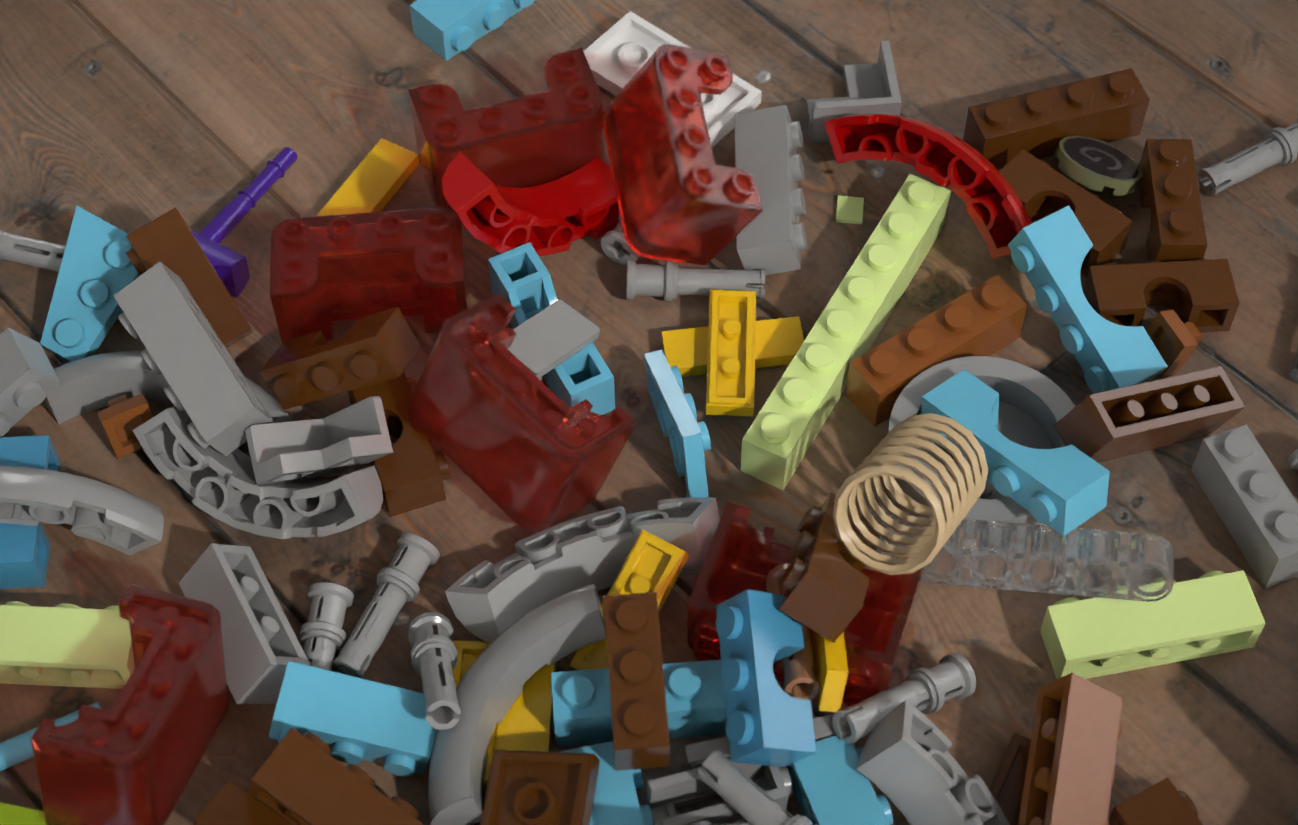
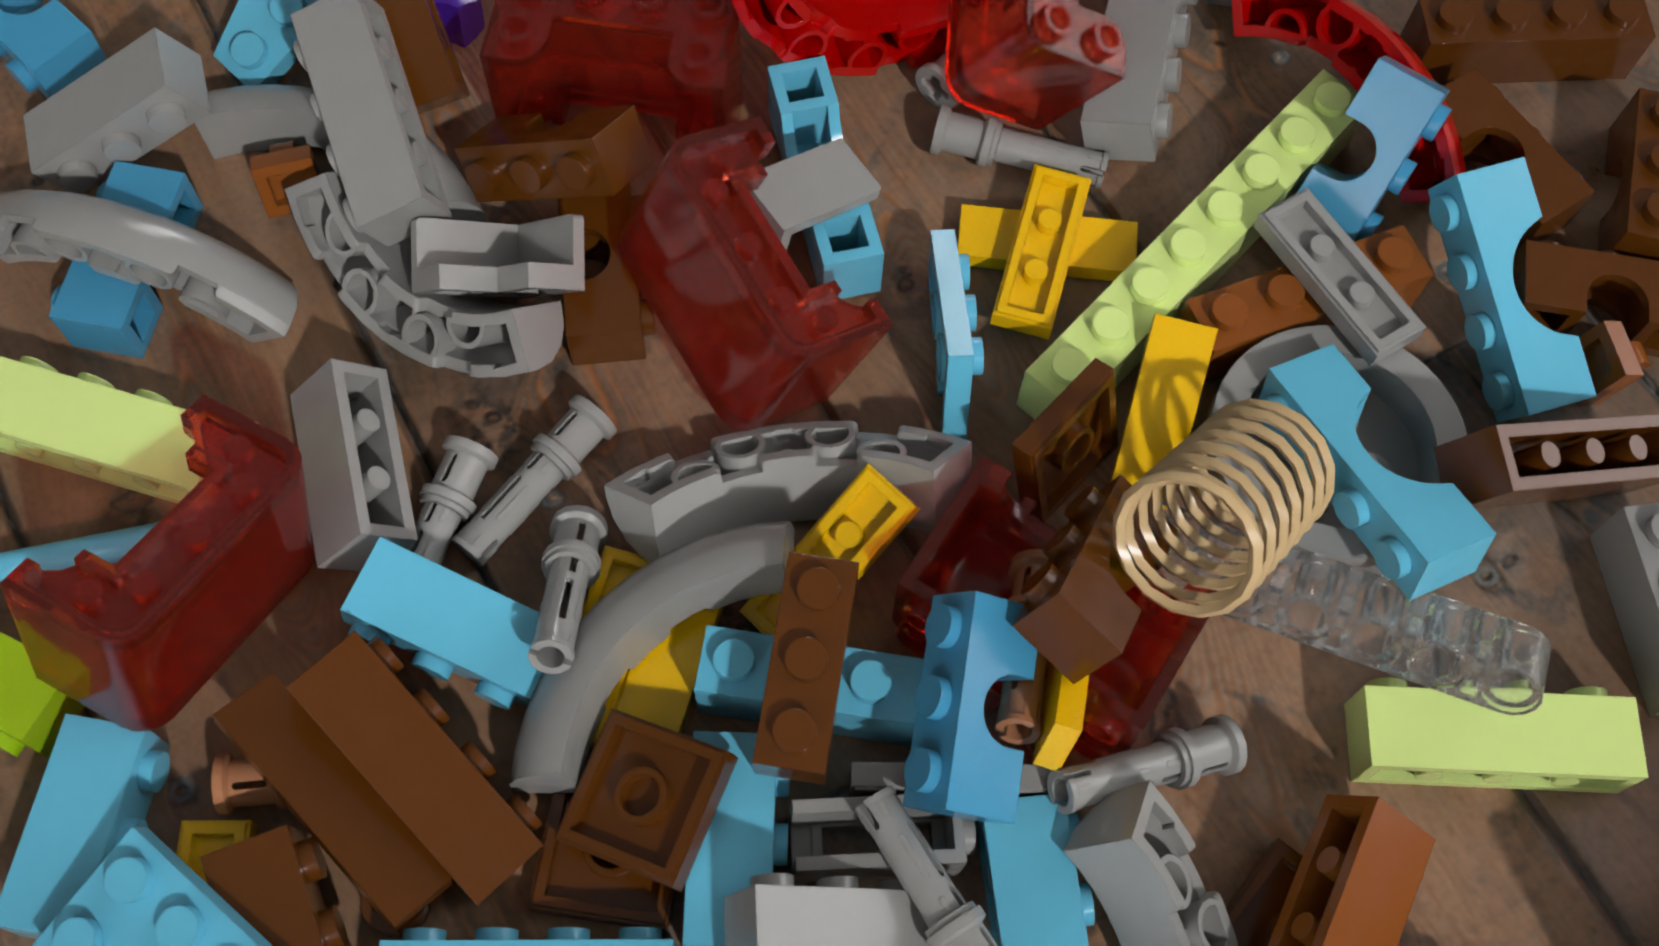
camera: 10 degrees right, 10 degrees up
yellowish green window [836,195,864,224] -> none
tile [1053,135,1143,196] -> none
none -> reddish brown tile [1011,358,1118,527]
none -> yellow tile [1109,313,1218,514]
none -> light grey tile [1253,188,1426,367]
none -> dark azure arch [1297,55,1452,242]

